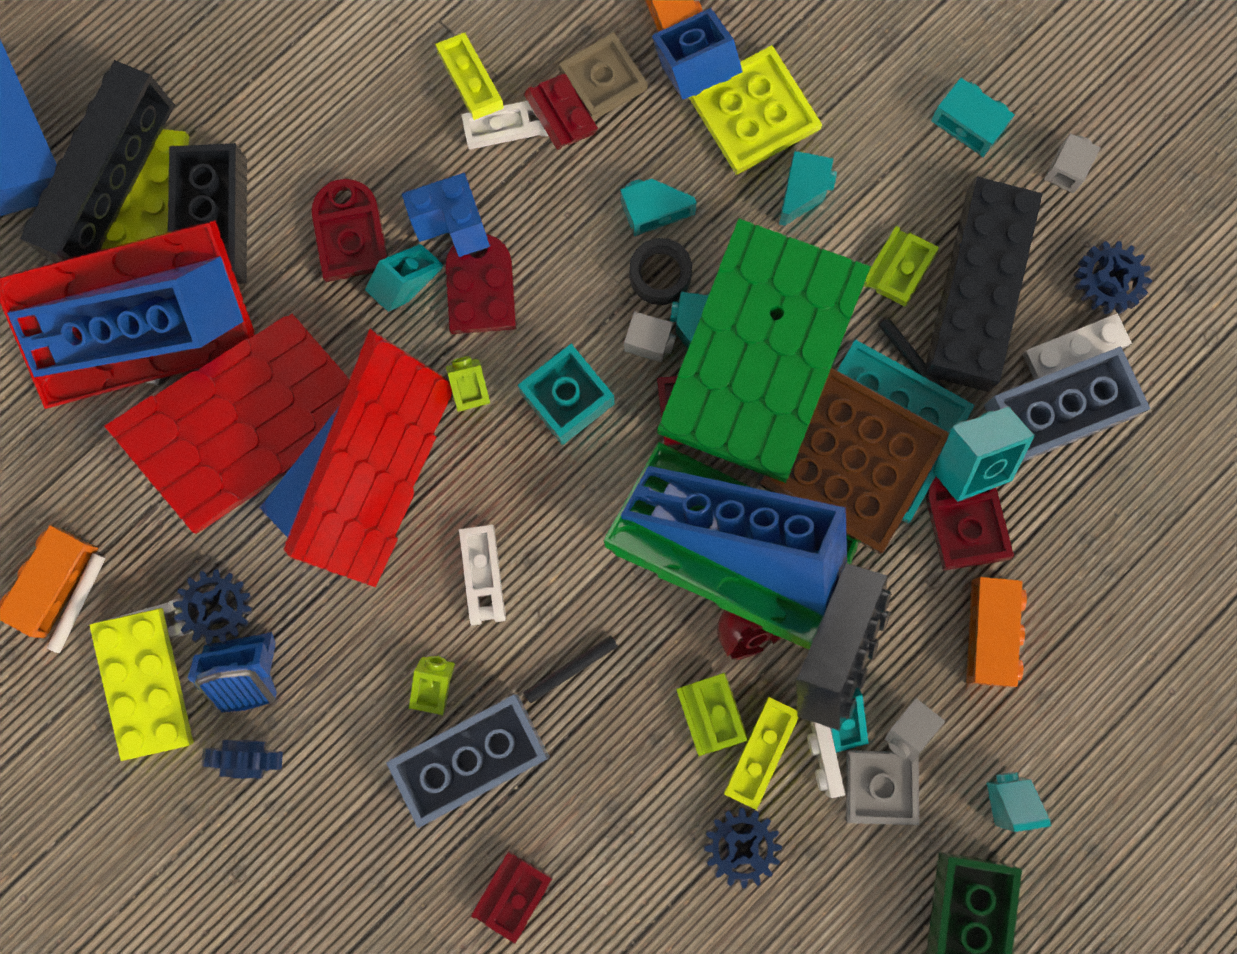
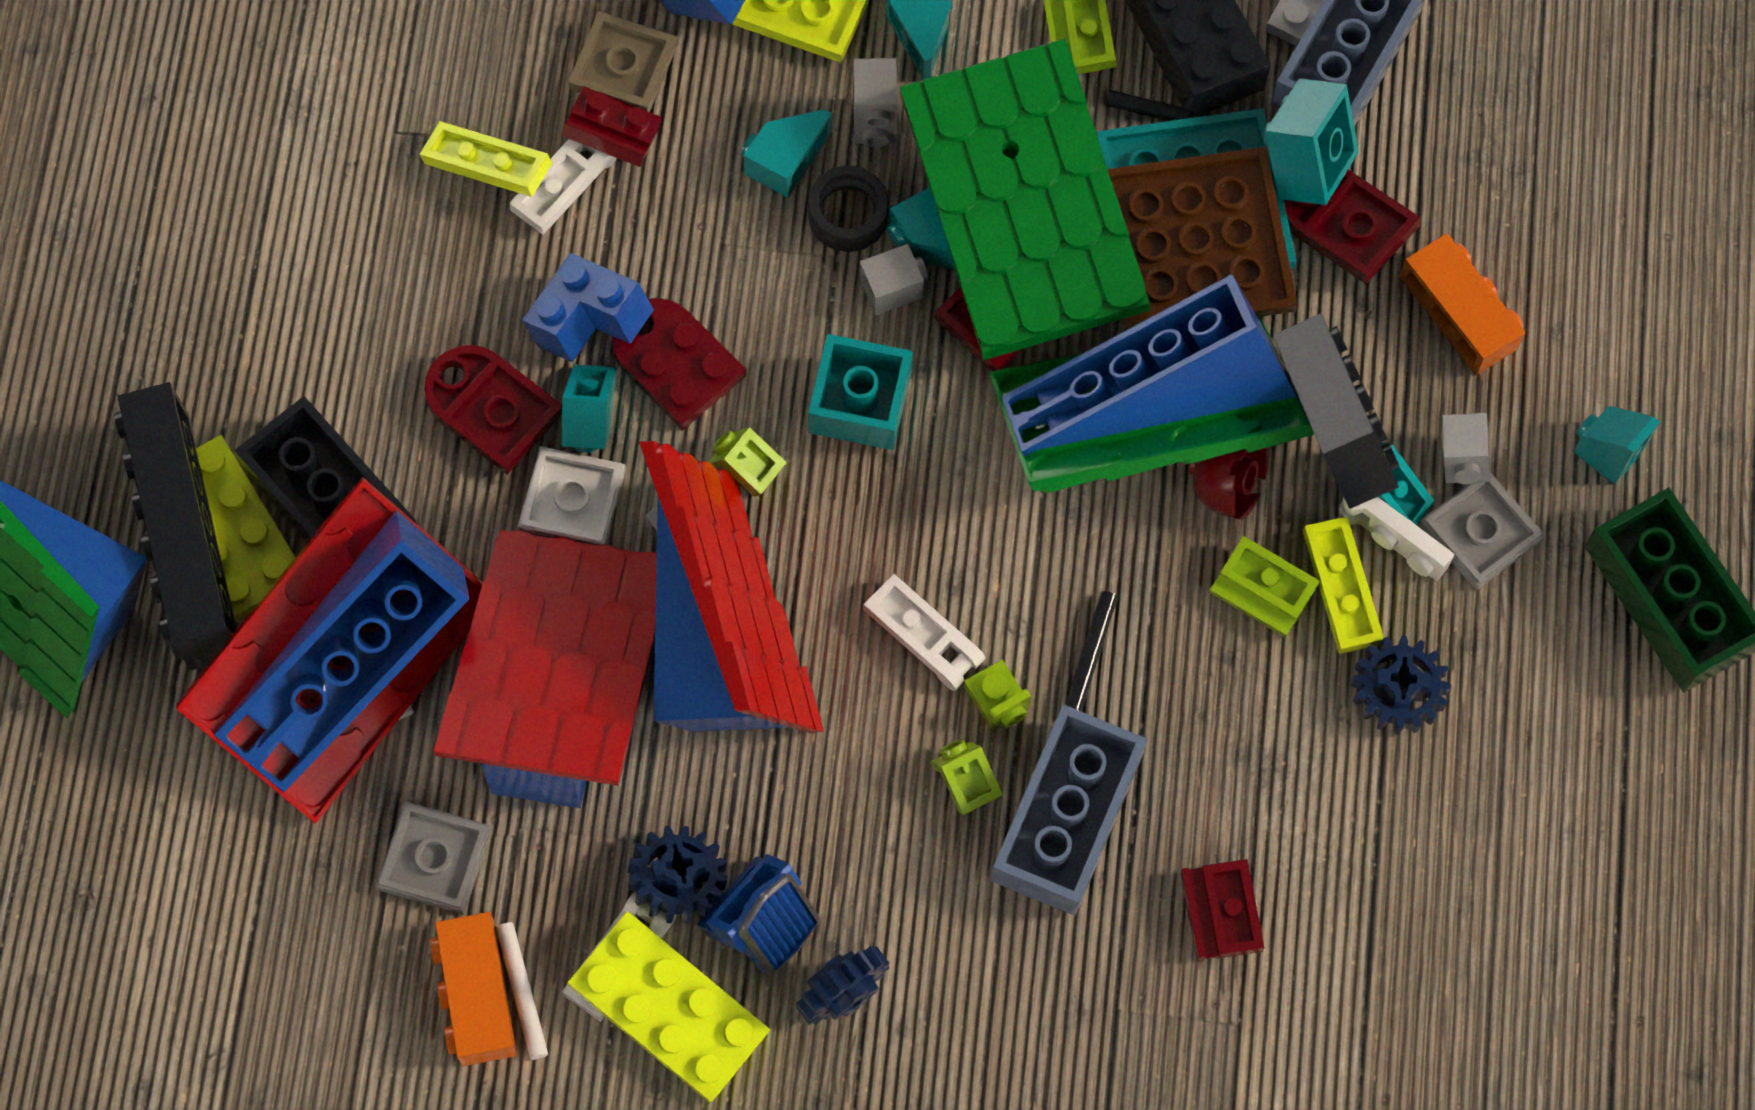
camera: 45 degrees left, 10 degrees down
none -> light grey tile [375,801,493,915]
none -> white tile [518,446,626,545]
none -> light grey brick [853,58,898,148]
none -> lime bracket [964,659,1032,731]

